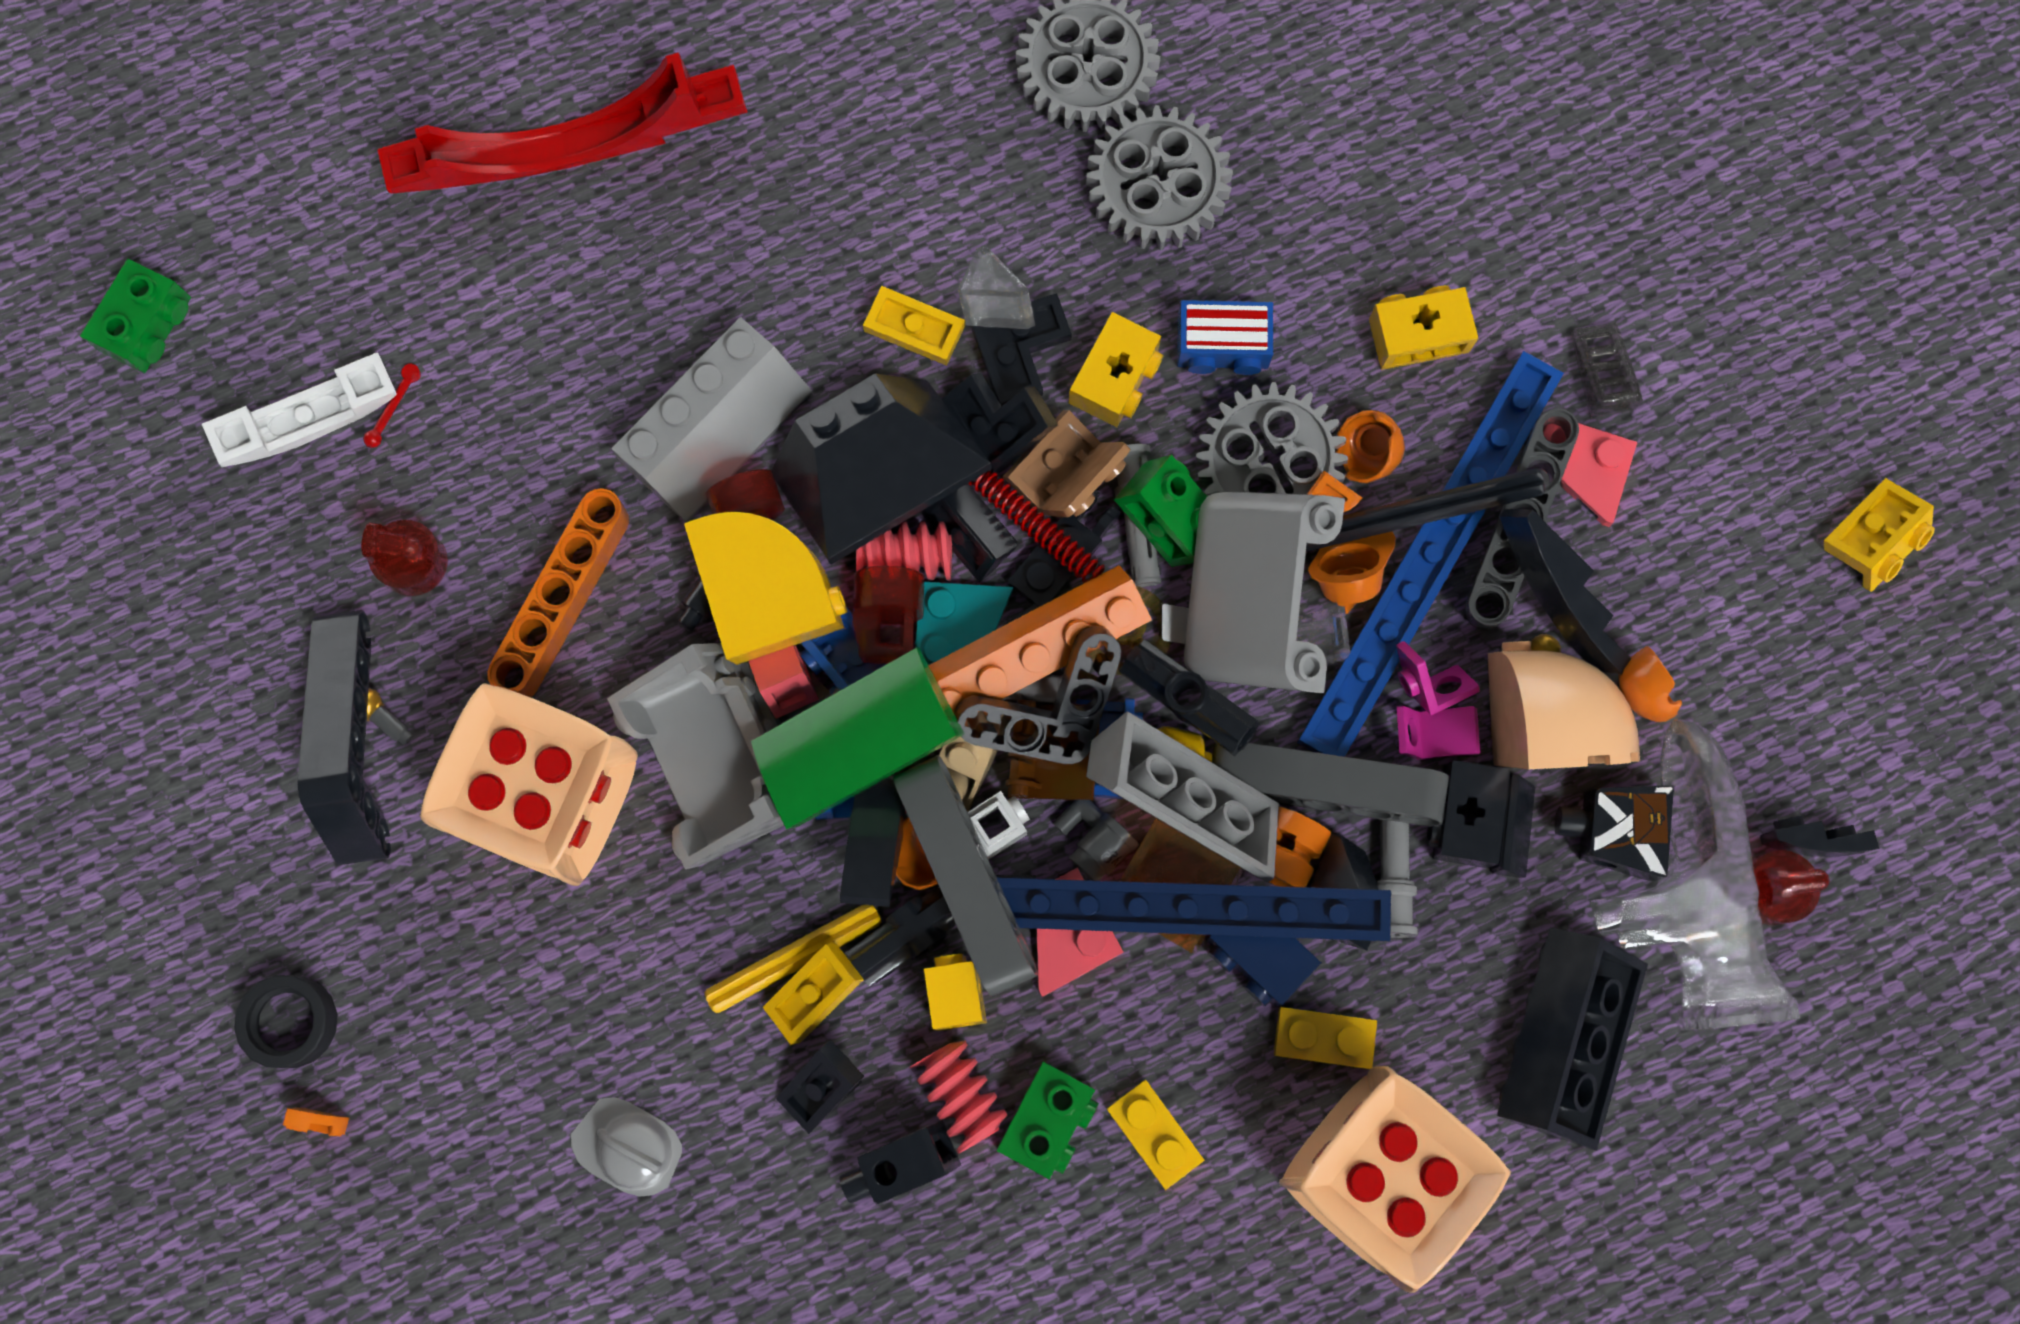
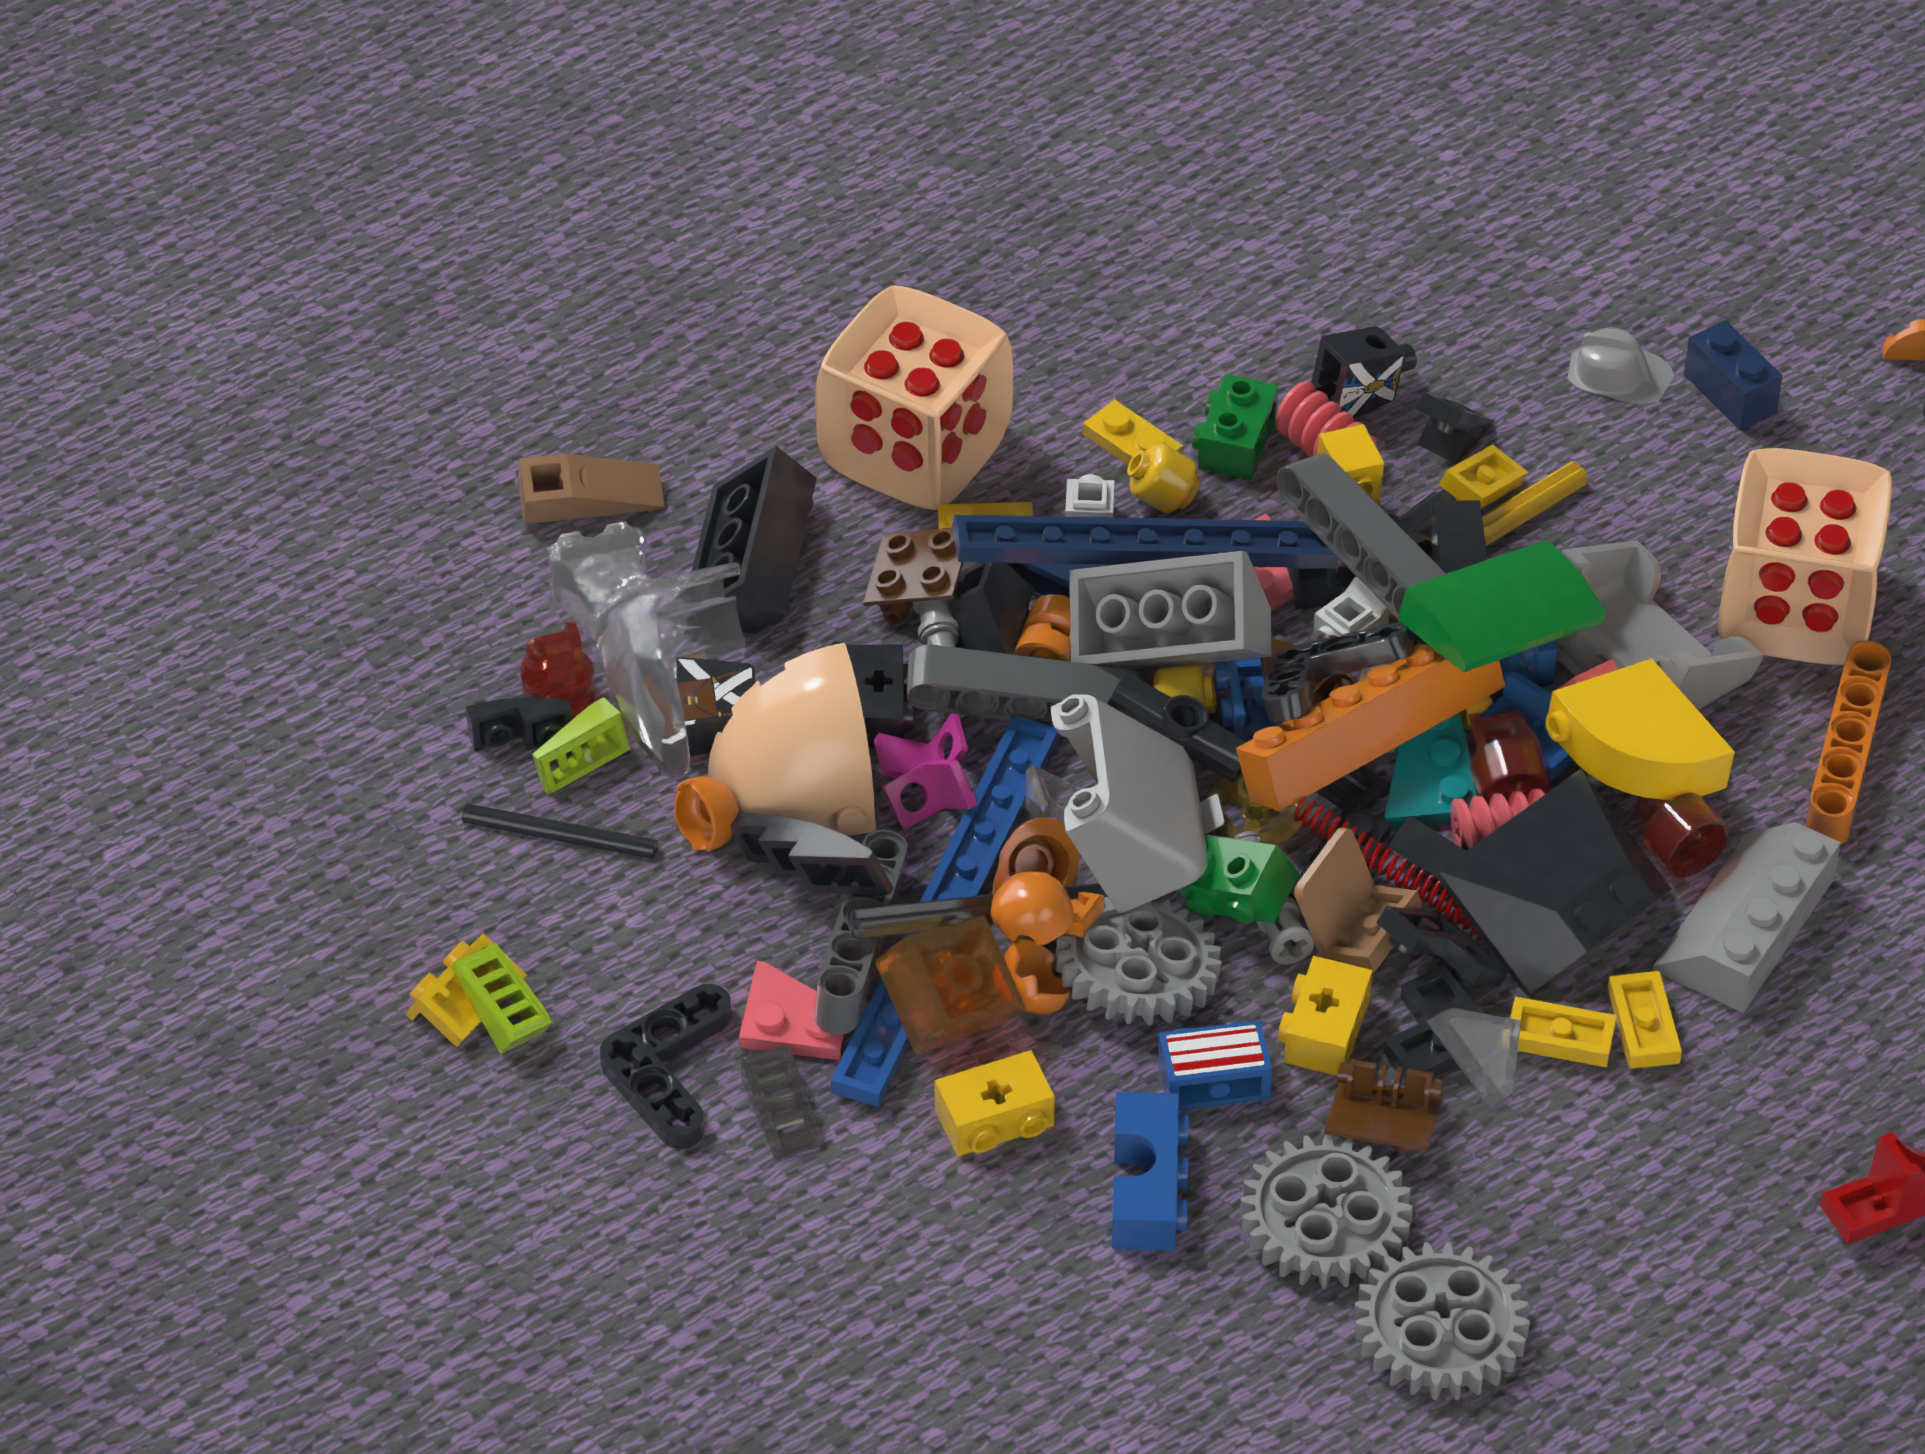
camera: 170 degrees right, 30 degrees down
none -> lime slope [451,943,553,1054]
none -> black bar [462,803,658,859]
none -> medium nougat slope [518,454,665,524]
none -> lime slope [532,697,631,795]
none -> black beam [600,984,731,1149]
none -> reddish brown hinge [863,528,964,624]
none -> clear orange brick [875,916,1026,1054]
none -> orange hair [990,872,1074,945]
none -> white window [1065,474,1114,518]
none -> blue arch [1112,1092,1189,1251]
none -> yellow head [1127,443,1200,513]
none -> reddish brown hinge [1324,1059,1443,1152]
none -> yellow plate [1608,971,1682,1069]
none -> dark blue brick [1684,320,1783,430]

